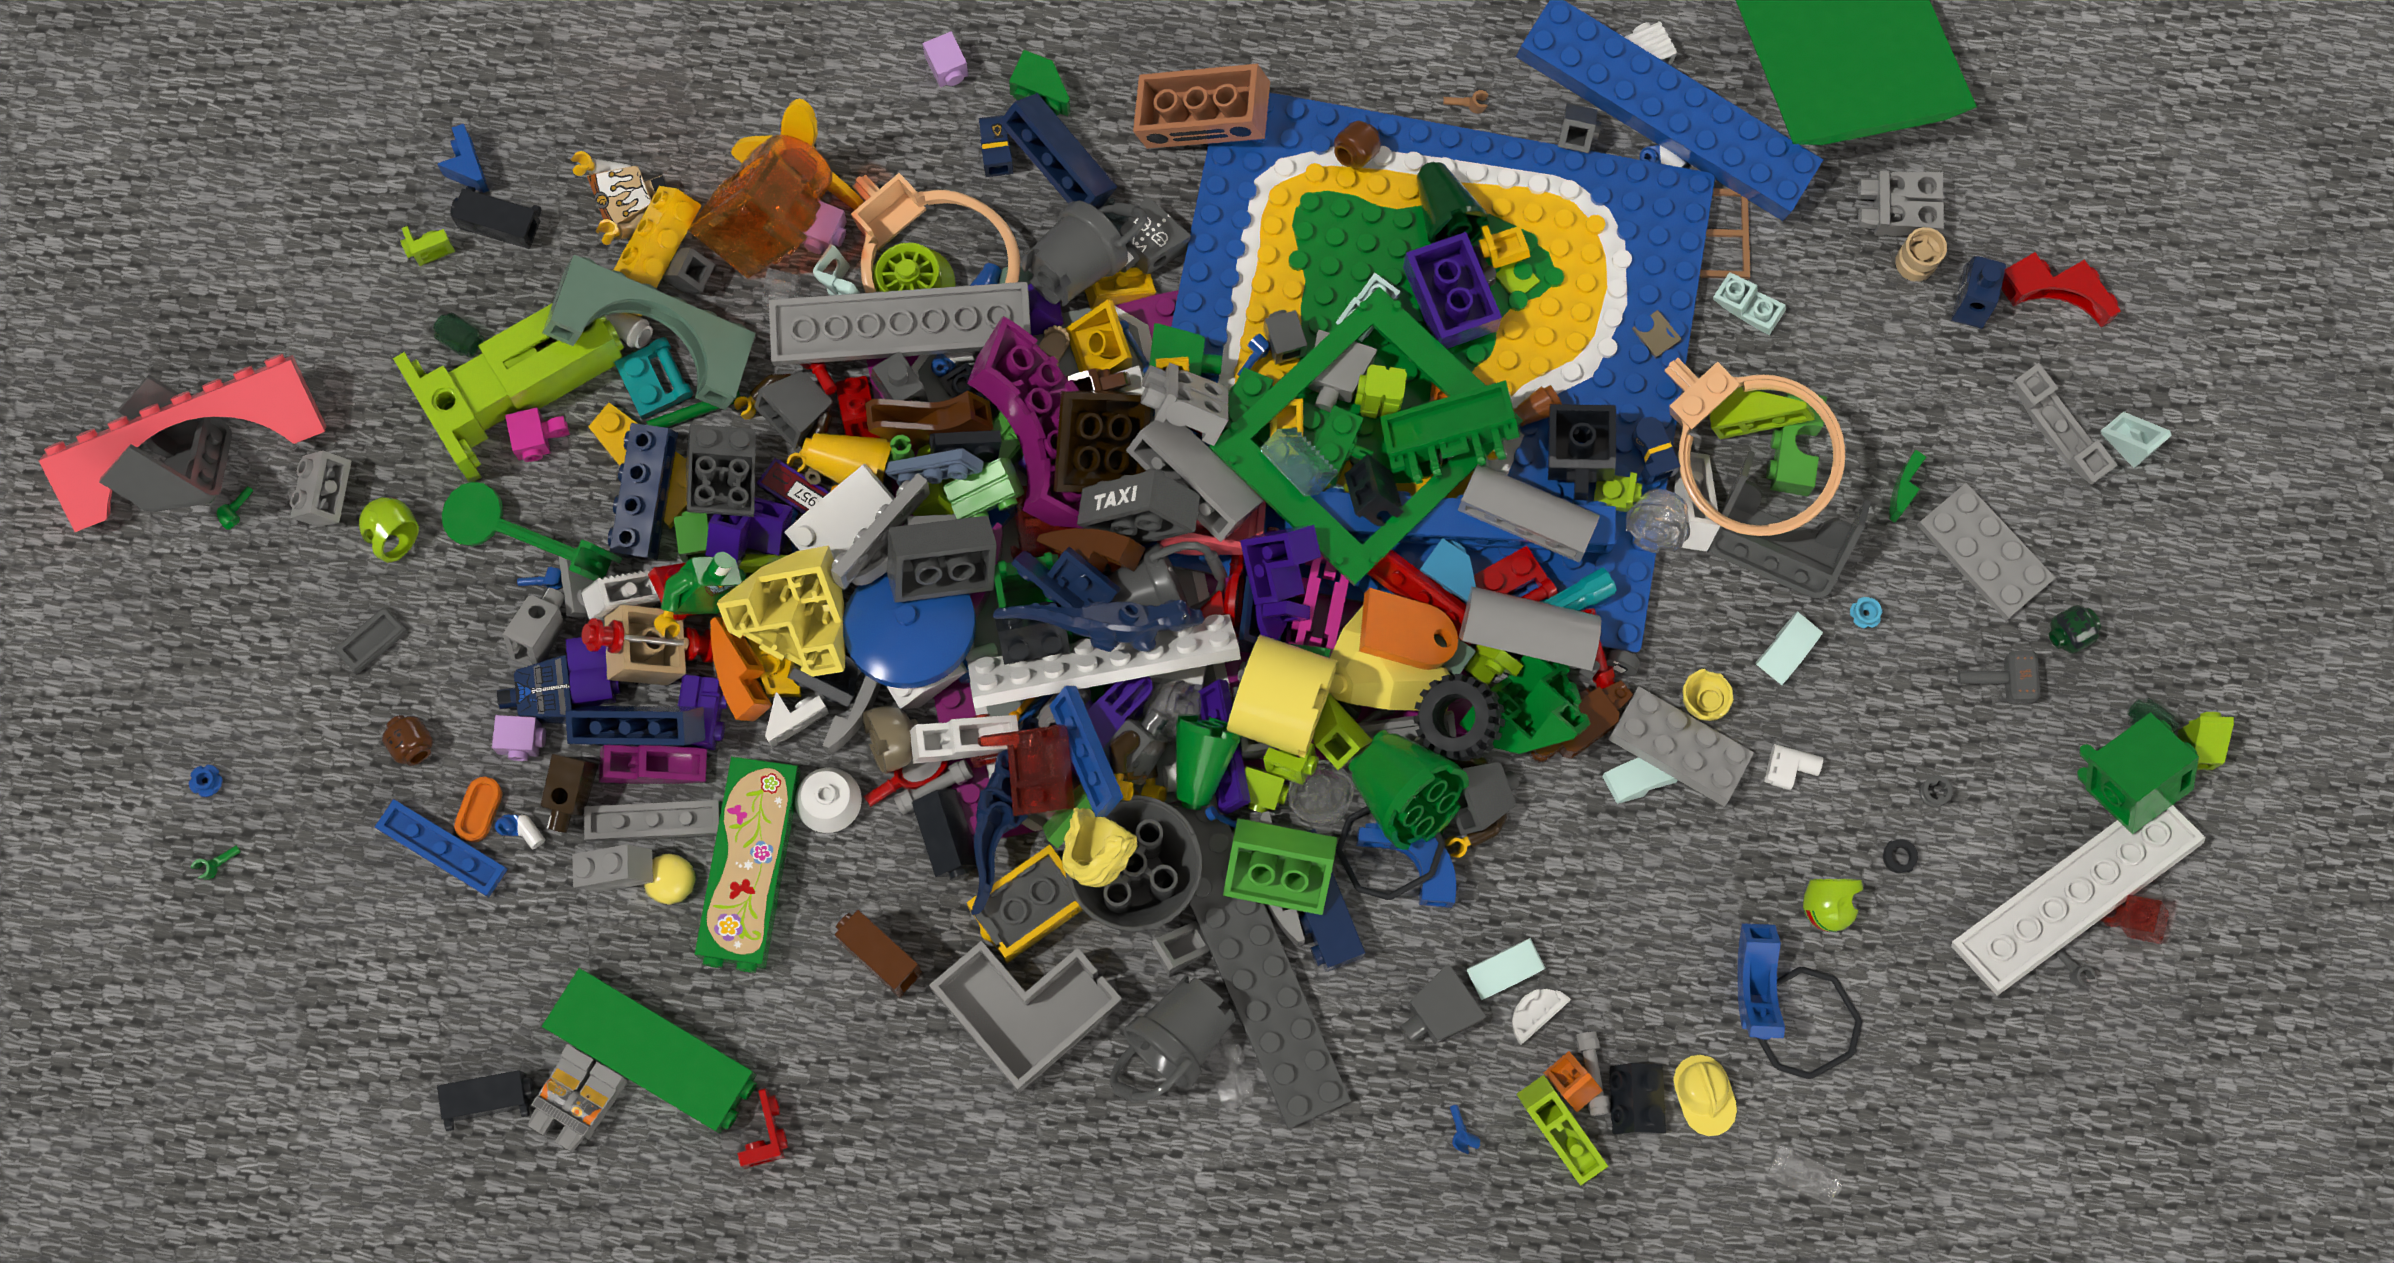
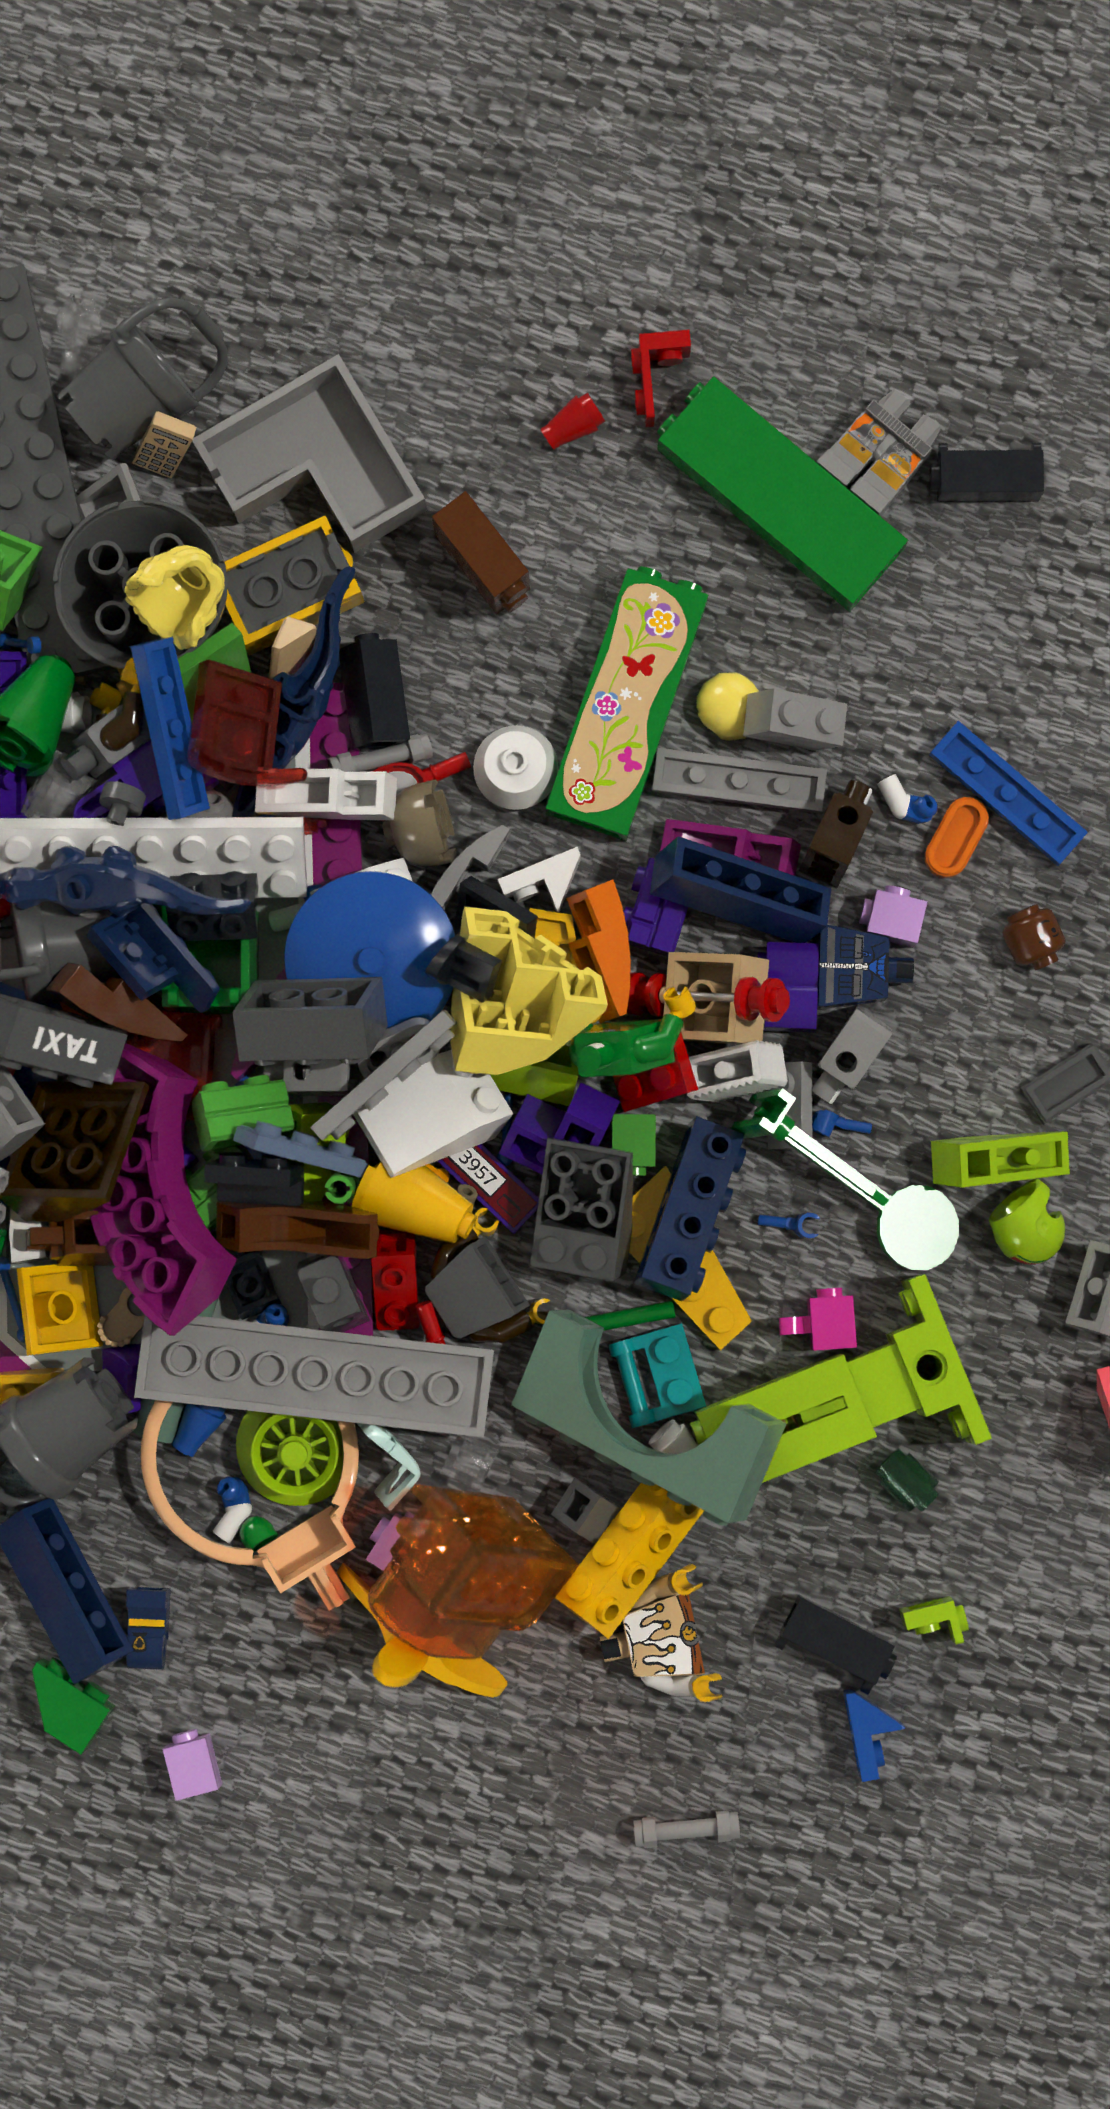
camera: 160 degrees left, 10 degrees up
none -> dark grey tile [99,781,146,826]
none -> tan tile [132,411,197,479]
none -> arm [213,1477,252,1543]
none -> green hinge [240,1516,278,1552]
none -> tan slope [267,616,317,702]
none -> black tile [425,934,502,1003]
none -> red cone [540,392,605,450]
none -> light grey bar [633,1810,740,1848]
none -> blue hand [758,1213,820,1238]
none -> lime slope [931,1131,1070,1188]

